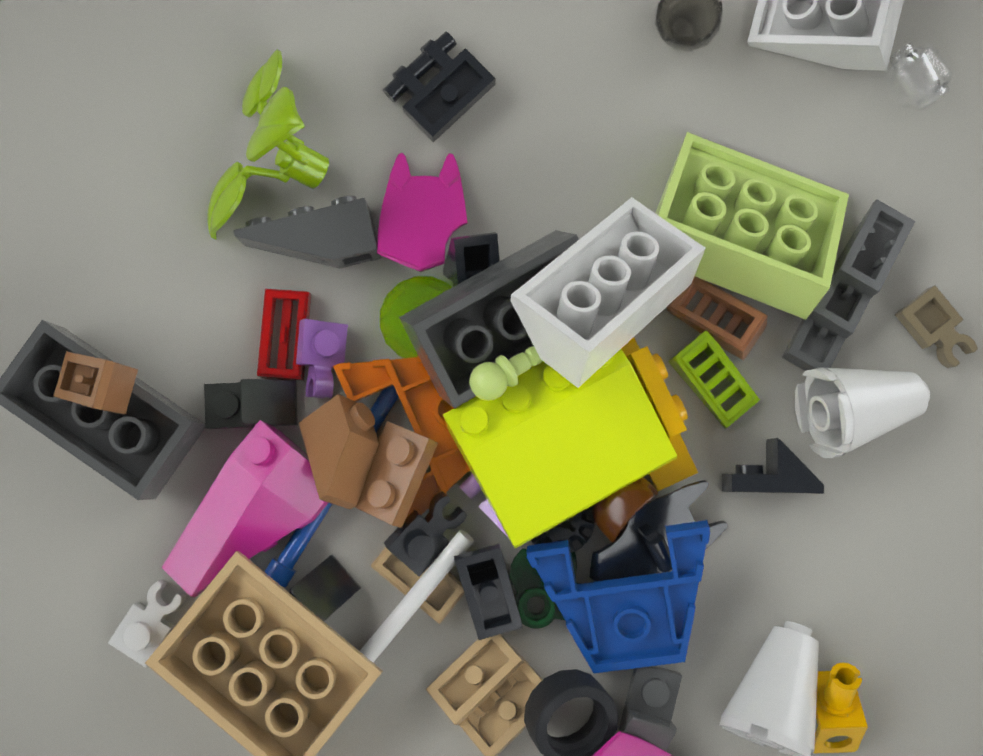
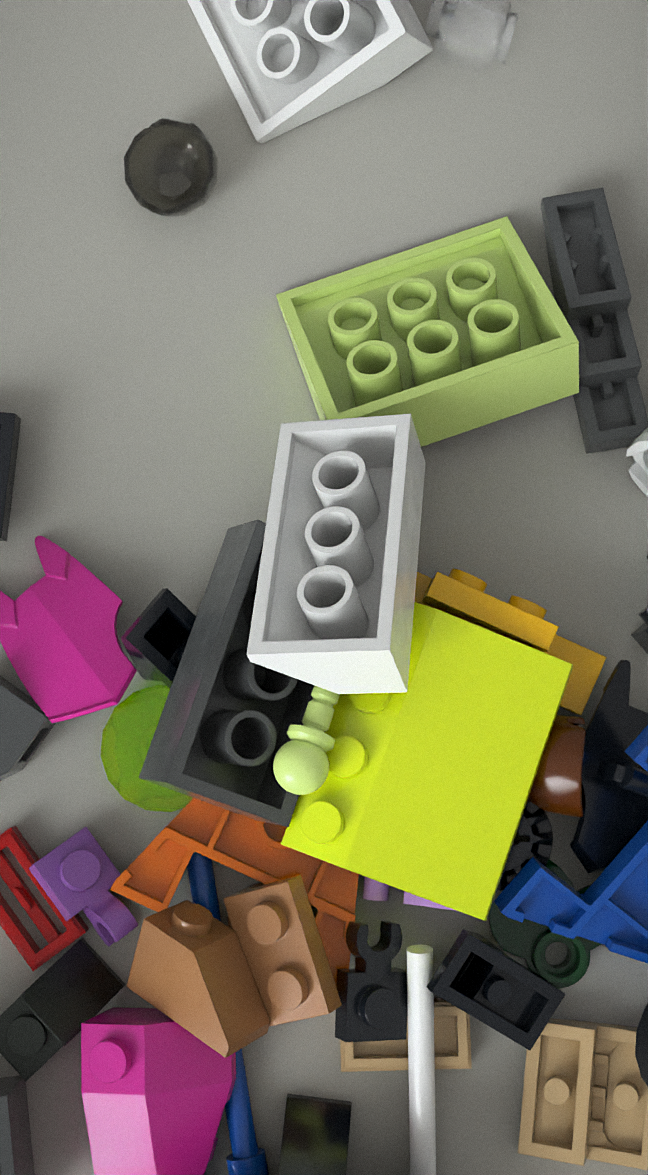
camera: 40 degrees left, 0 degrees up
nougat slope [667,276,768,361] -> none
lime slope [668,330,760,429] -> none

